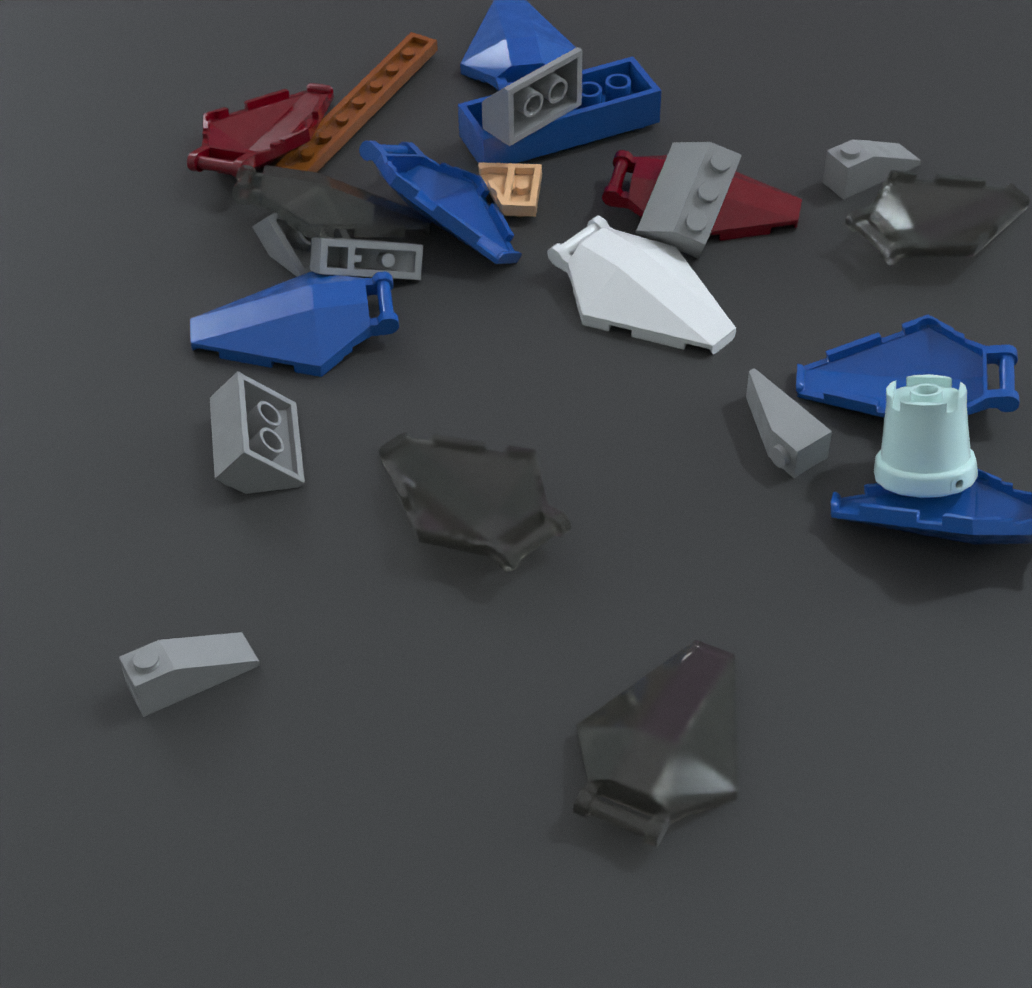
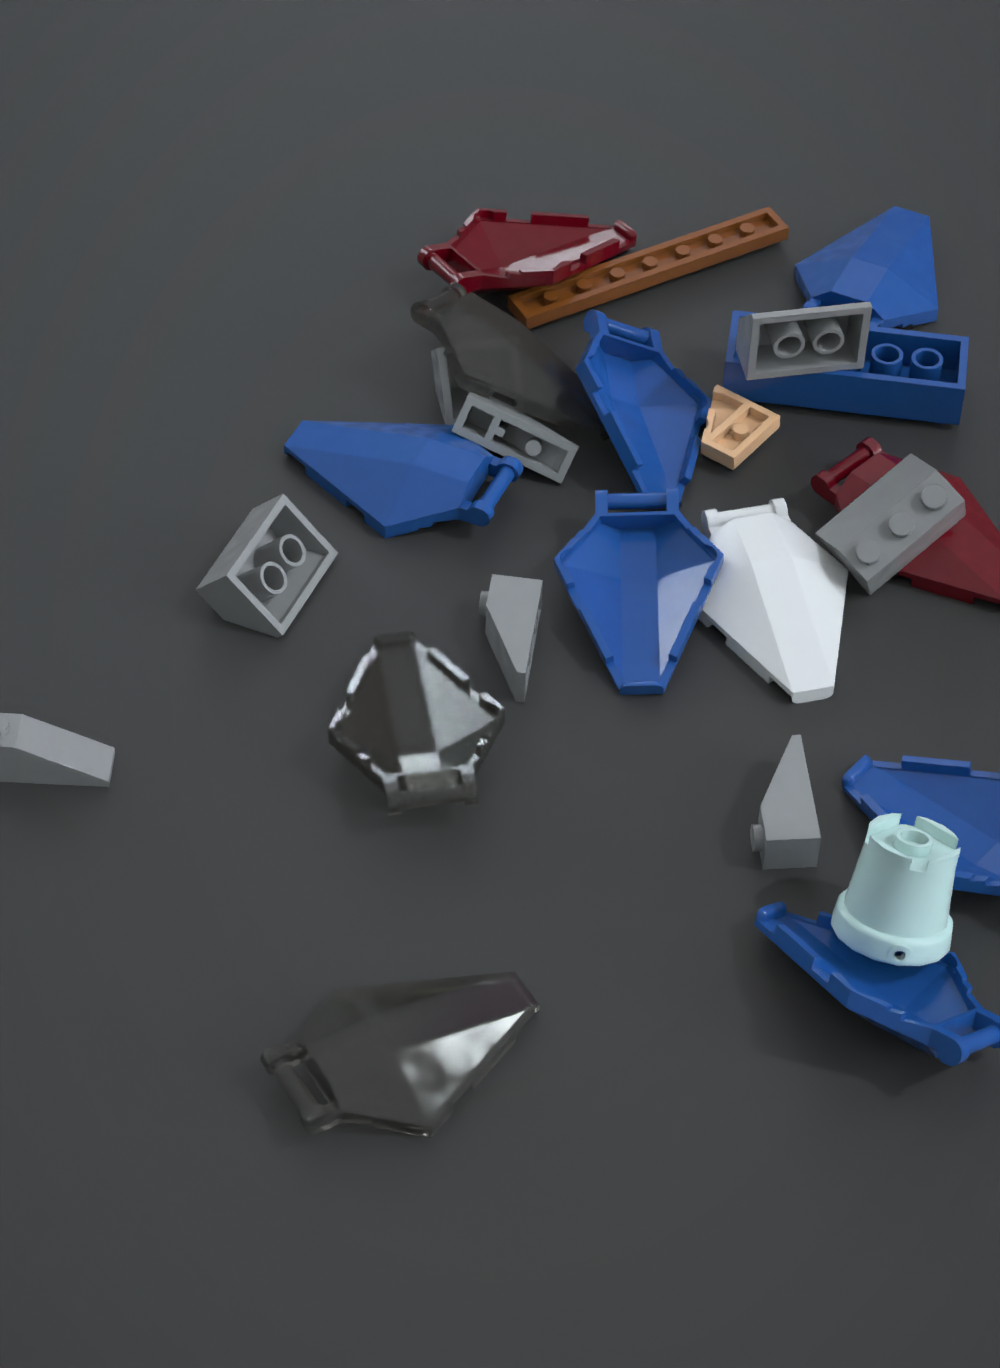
camera: 30 degrees right, 0 degrees up
none -> light grey slope [478,574,543,702]
none -> blue windscreen [554,488,724,695]

